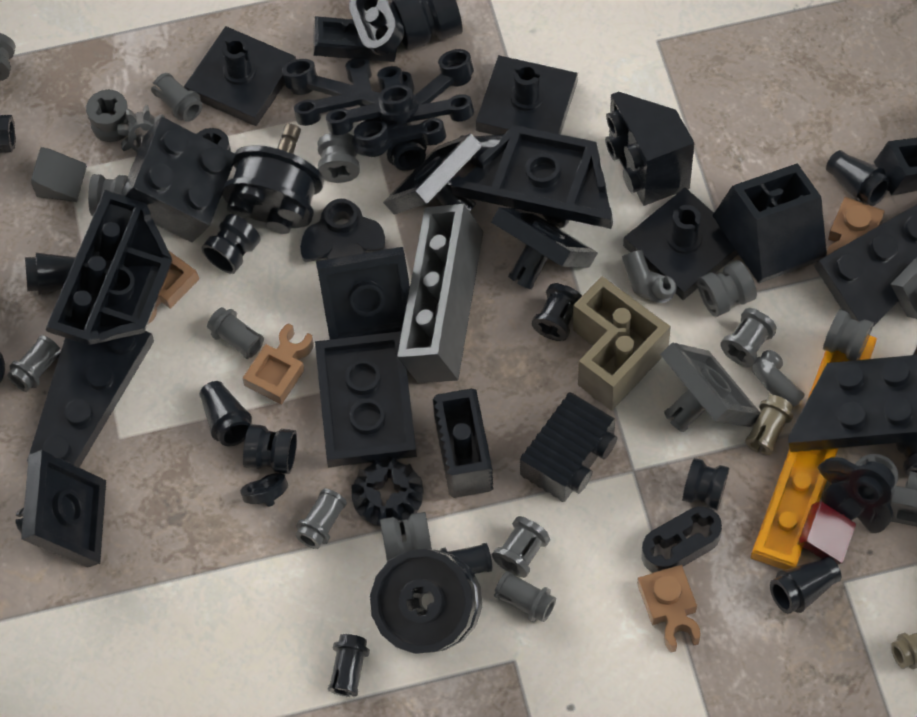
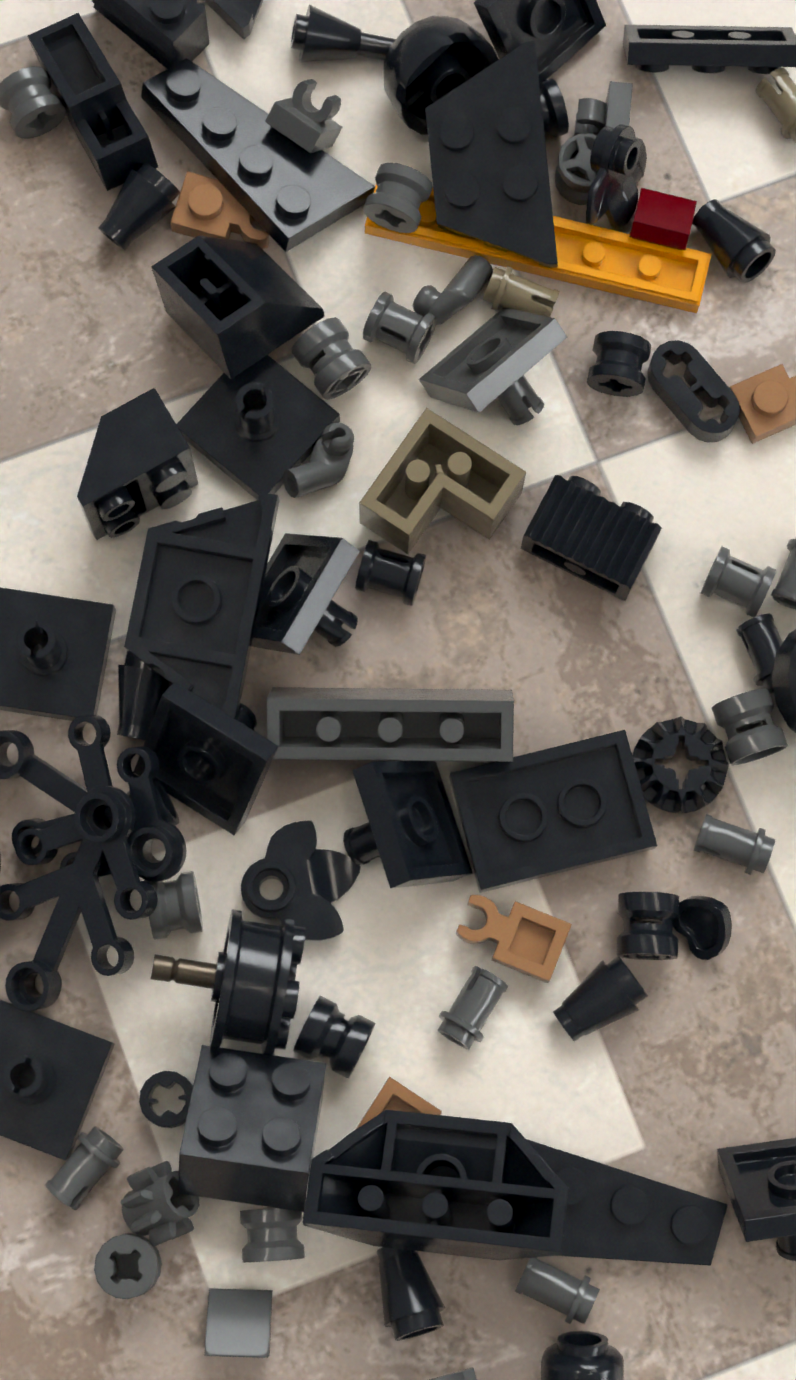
camera: 105 degrees left, 15 degrees up
black brick [433,388,494,498] -> none

